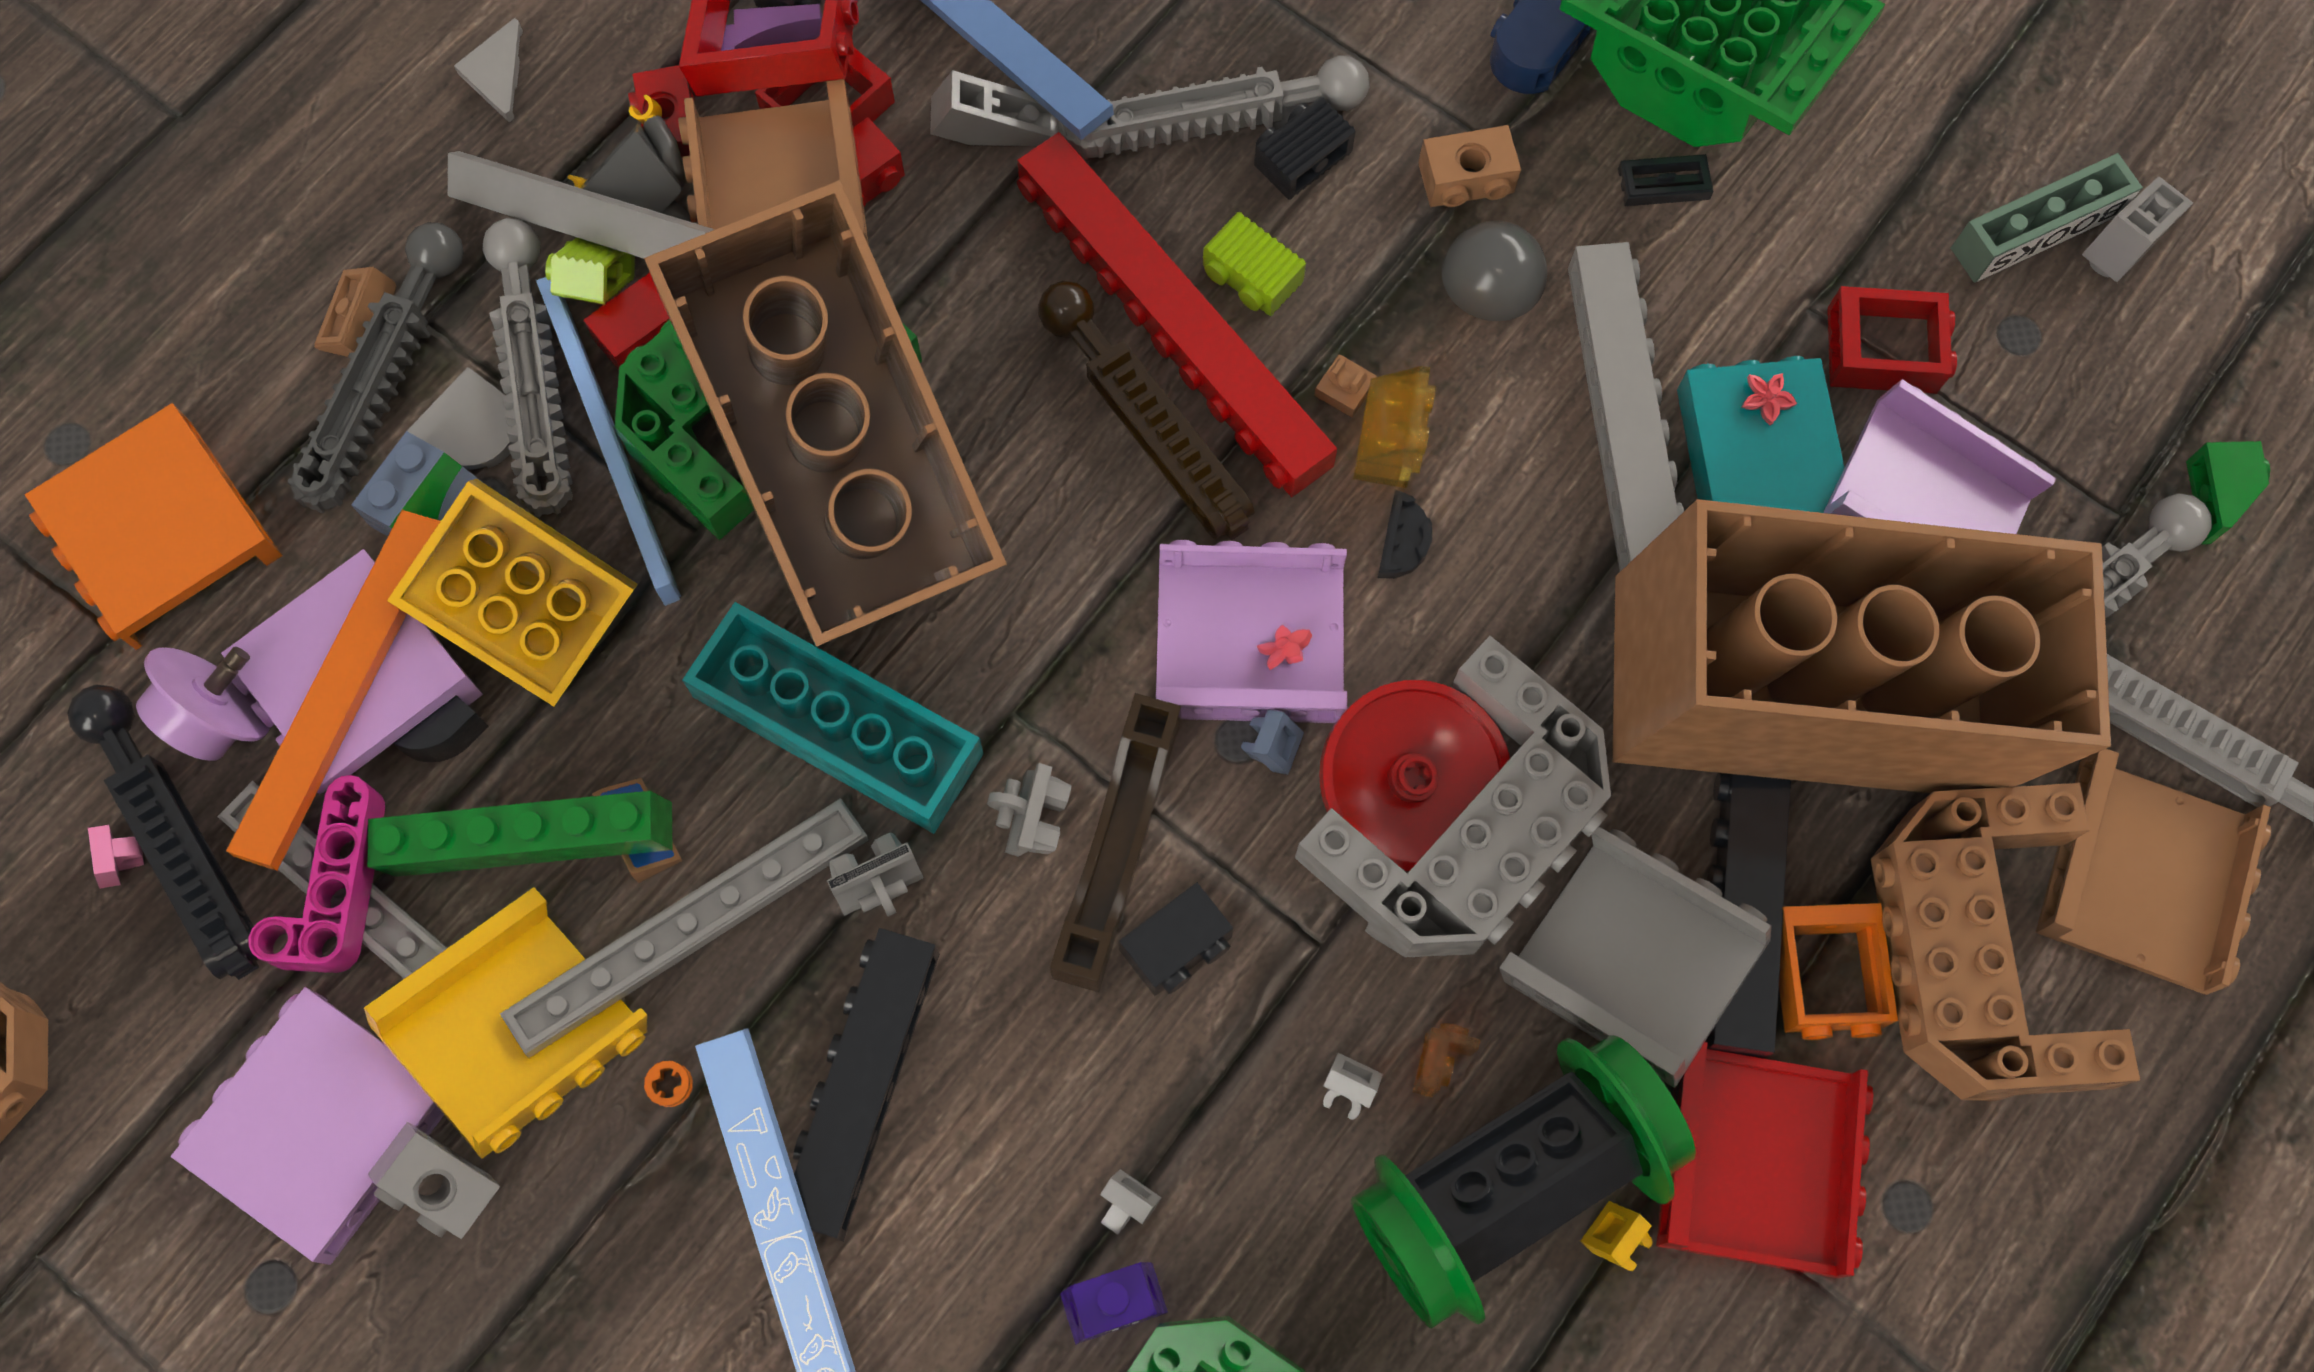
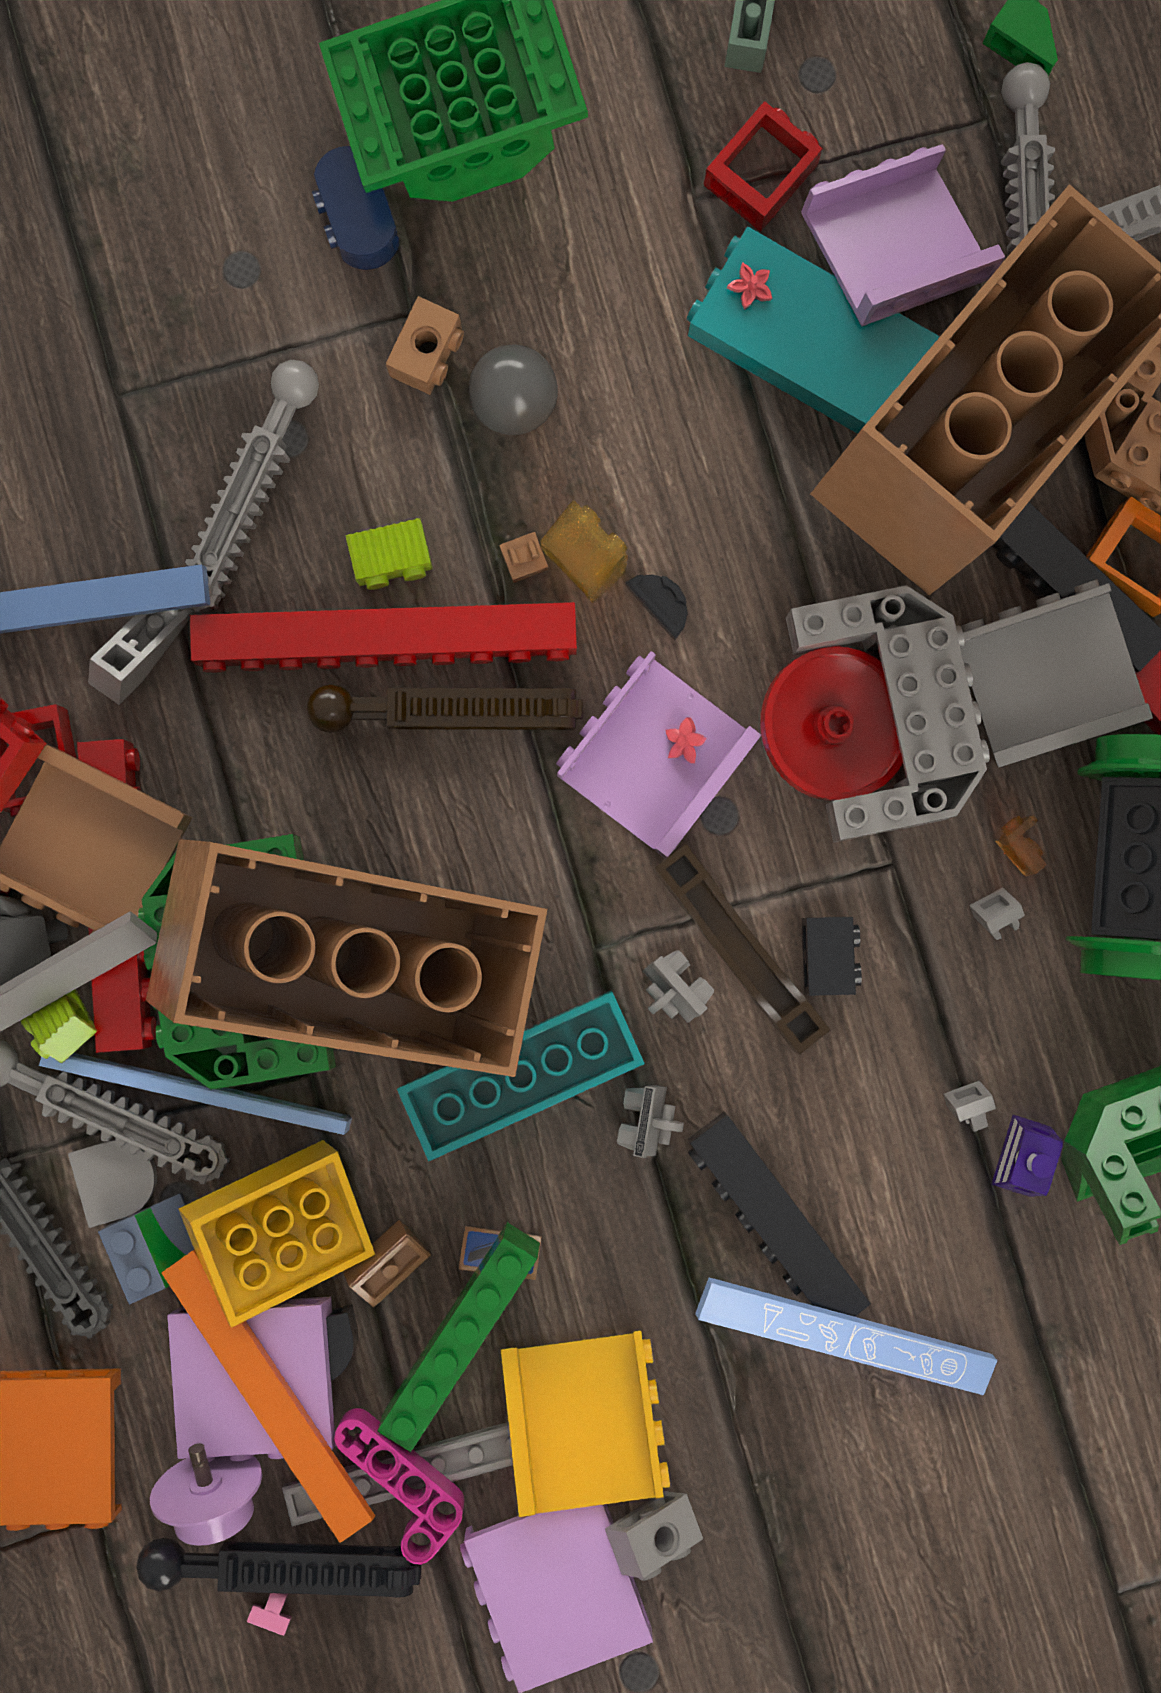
camera: 55 degrees left, 15 degrees up
light grey tile [500,798,868,1058] -> none
orange bush [644,1061,693,1107] -> none
sand blue tile [1241,709,1304,775] -> none
black brick [1254,97,1356,200] -> none
light grey brick [1568,242,1684,571] -> none
black tile [1618,154,1714,206] -> none
none -> medium nougat slope [343,1220,431,1308]

